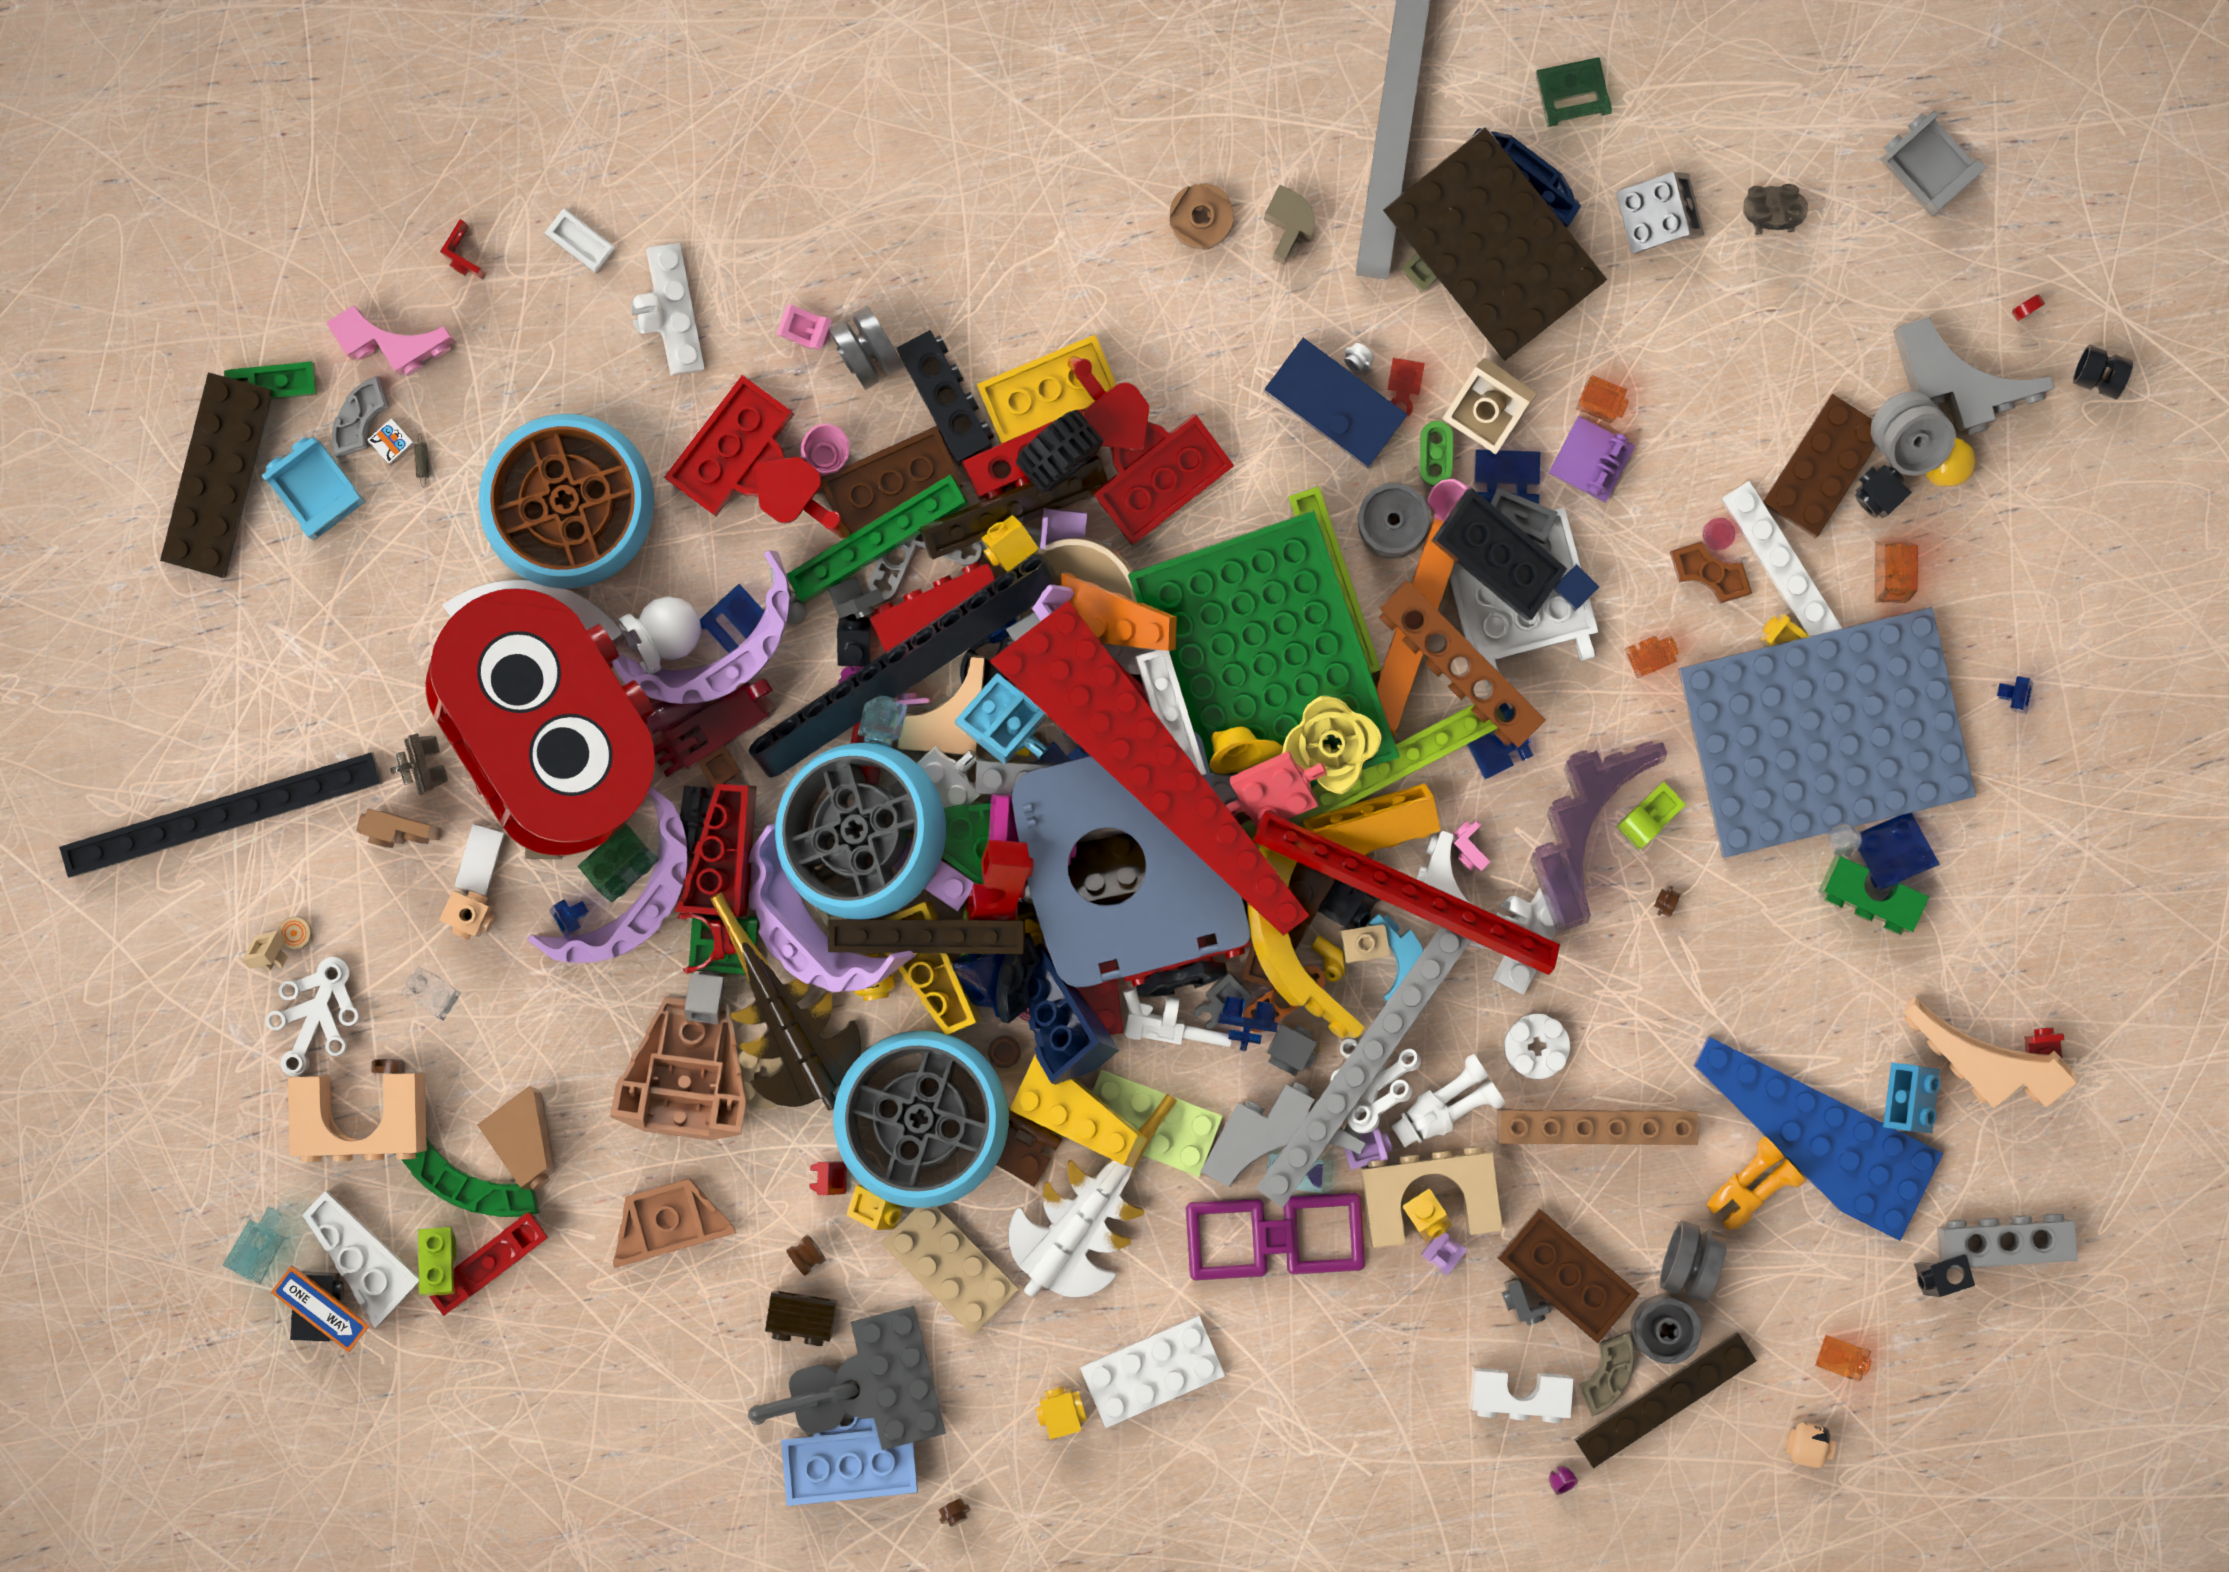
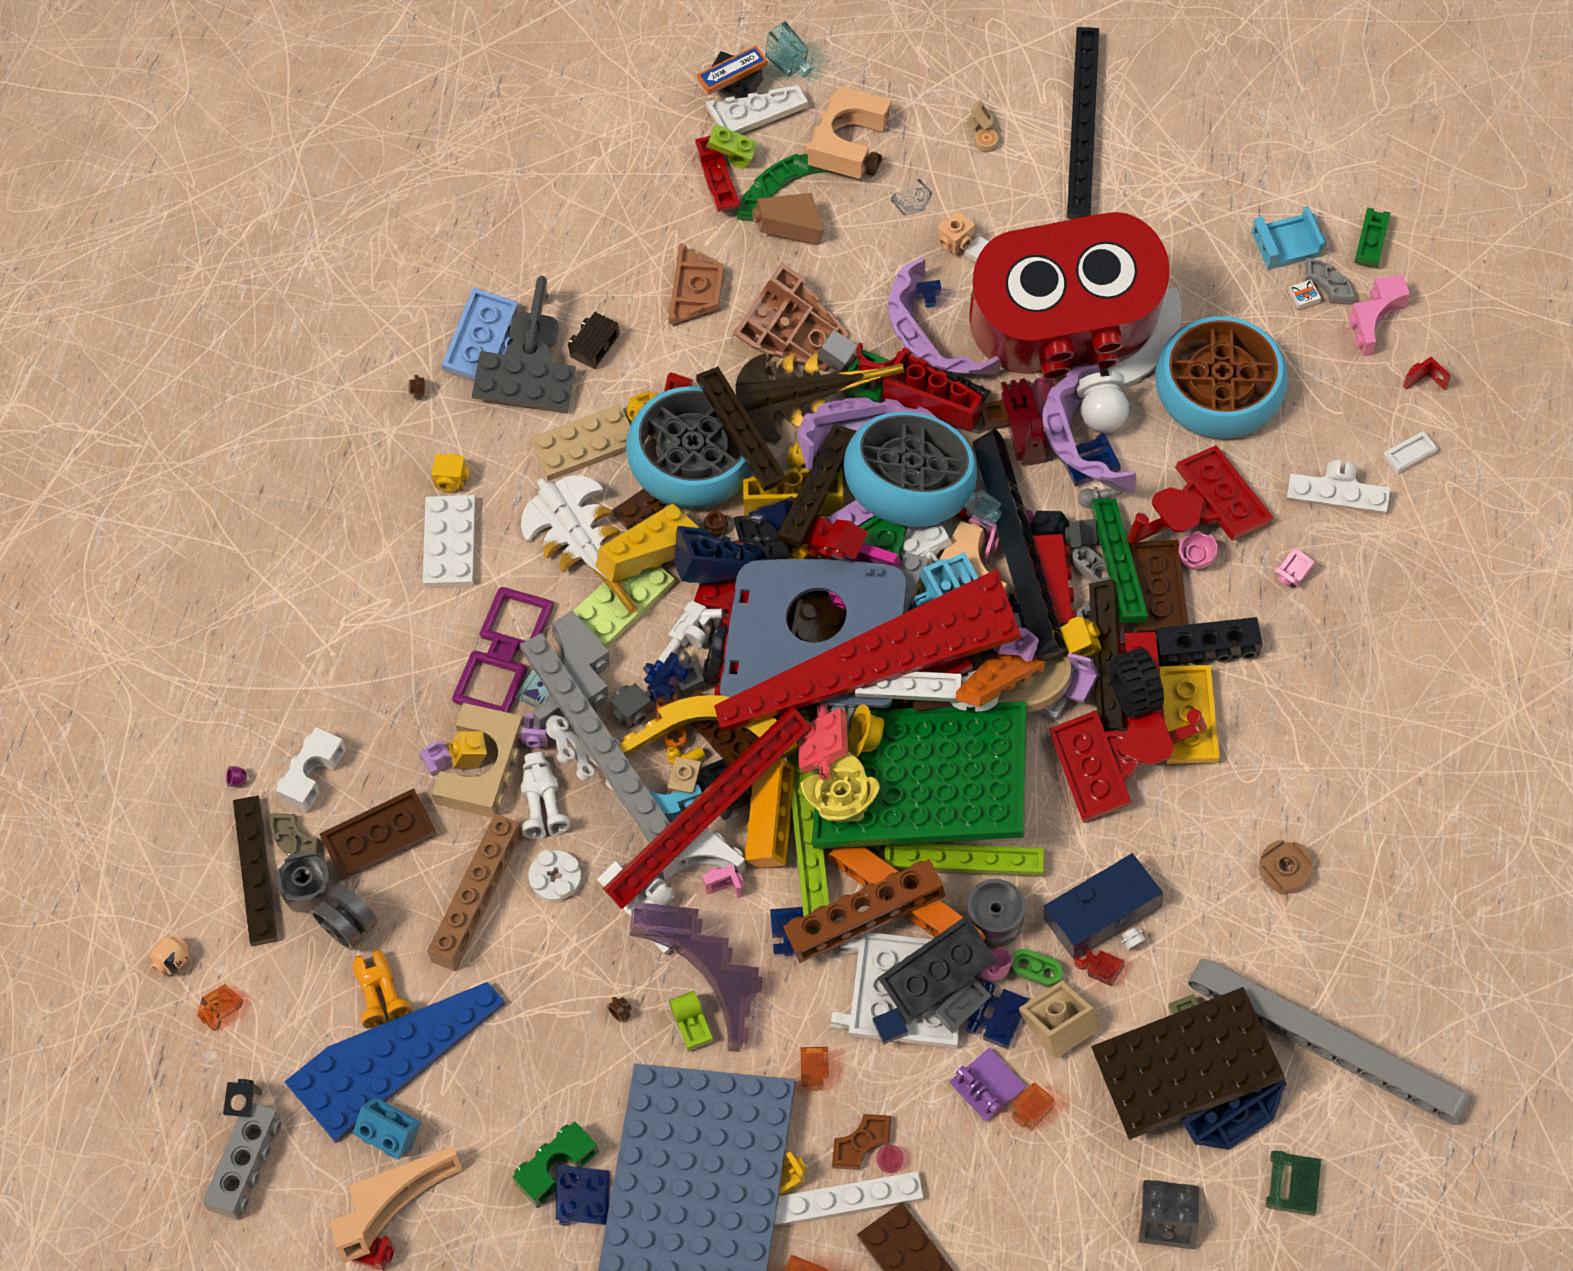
camera: 120 degrees right, 25 degrees down
dark brown plate [160,372,274,578] -> none
white plant [266,957,360,1076] -> none
medium nougat plate [356,808,442,848] -> none
dark tan piece [414,433,429,488] -> none
clear green bracket [577,823,659,902] -> none
reddish brown wheel [786,1234,826,1276] -> none
flat silver wheel [828,305,904,390] -> none
dark tan brick [1264,184,1315,265] -> none
dark grey bracket [1502,1278,1551,1325] -> none
clear piece [1828,822,1862,859] -> none
none -> dark brown plate [696,366,787,492]

